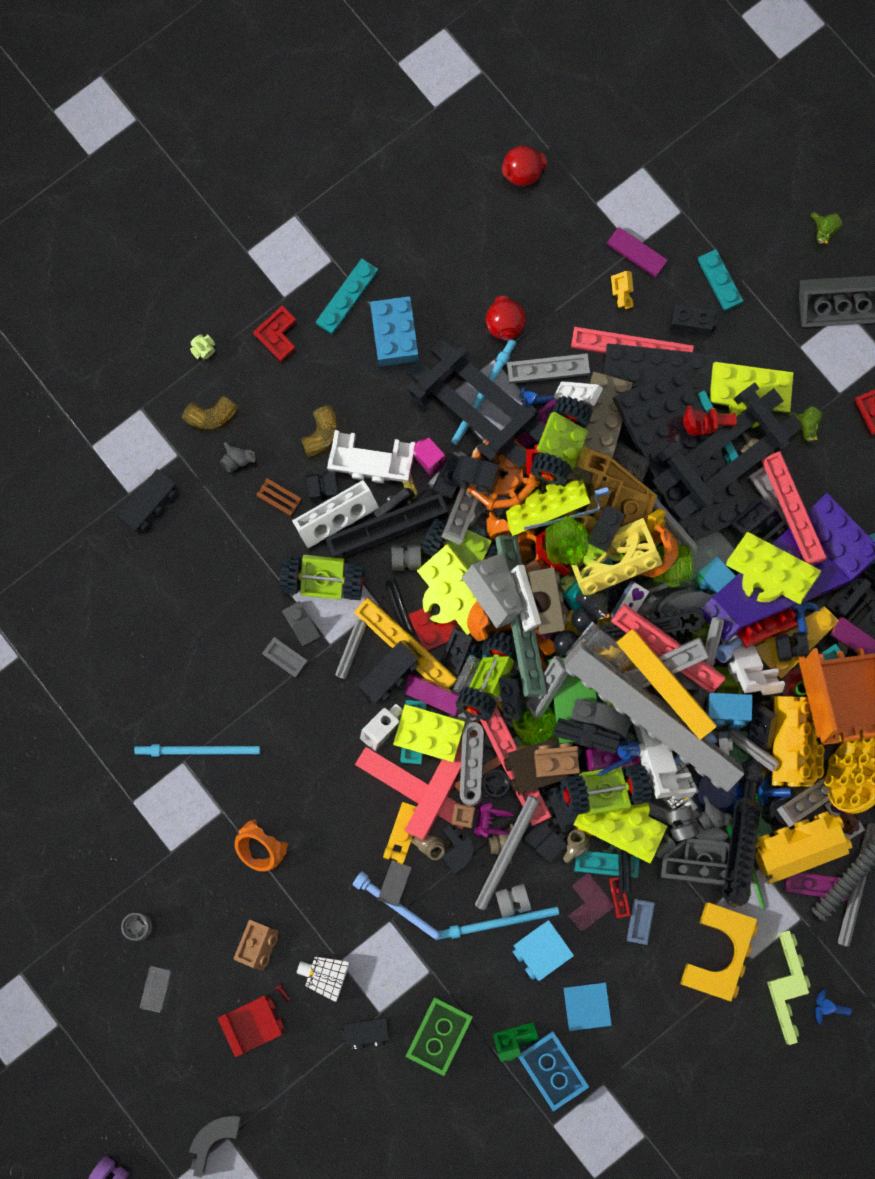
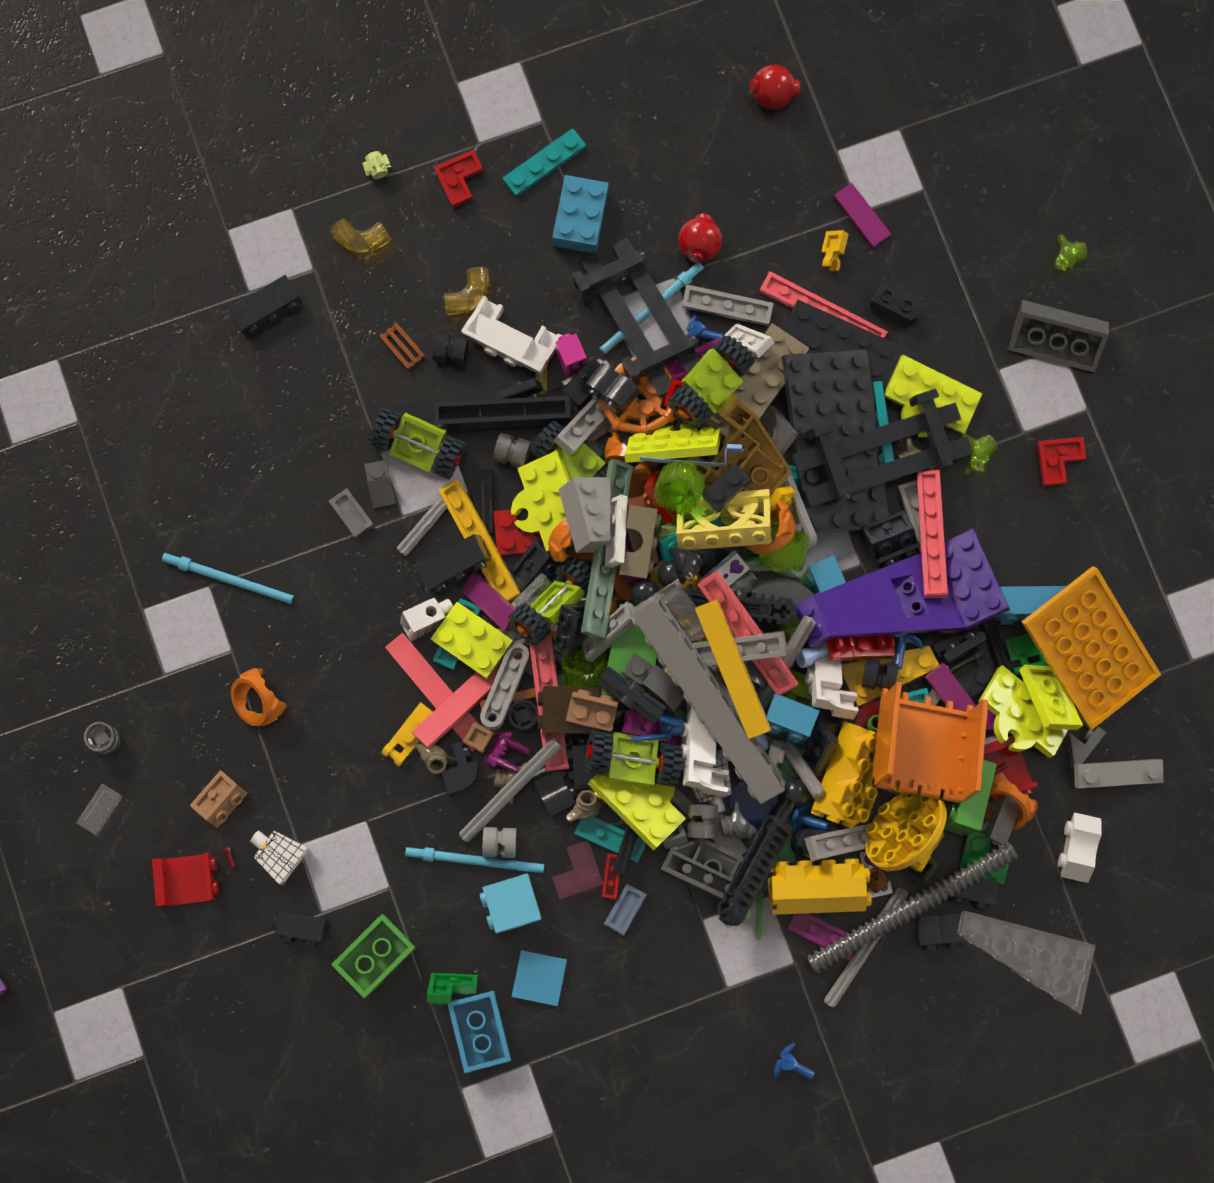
camera: 10 degrees right, 0 degrees up
dark grey arch [189,1115,243,1178] -> none
dark grey animal [220,442,256,473] -> none
white brick [292,480,379,548] -> none
light blue piece [353,871,440,939] -> none
flat silver tile [378,860,412,907] -> none
yellow arch [680,903,759,1001] -> none
red piece [683,405,737,436] -> none
teal plate [698,249,743,312] -> none
neon yellow plate [726,532,821,604] -> none
yellowish green bracket [767,931,811,1045] -> none

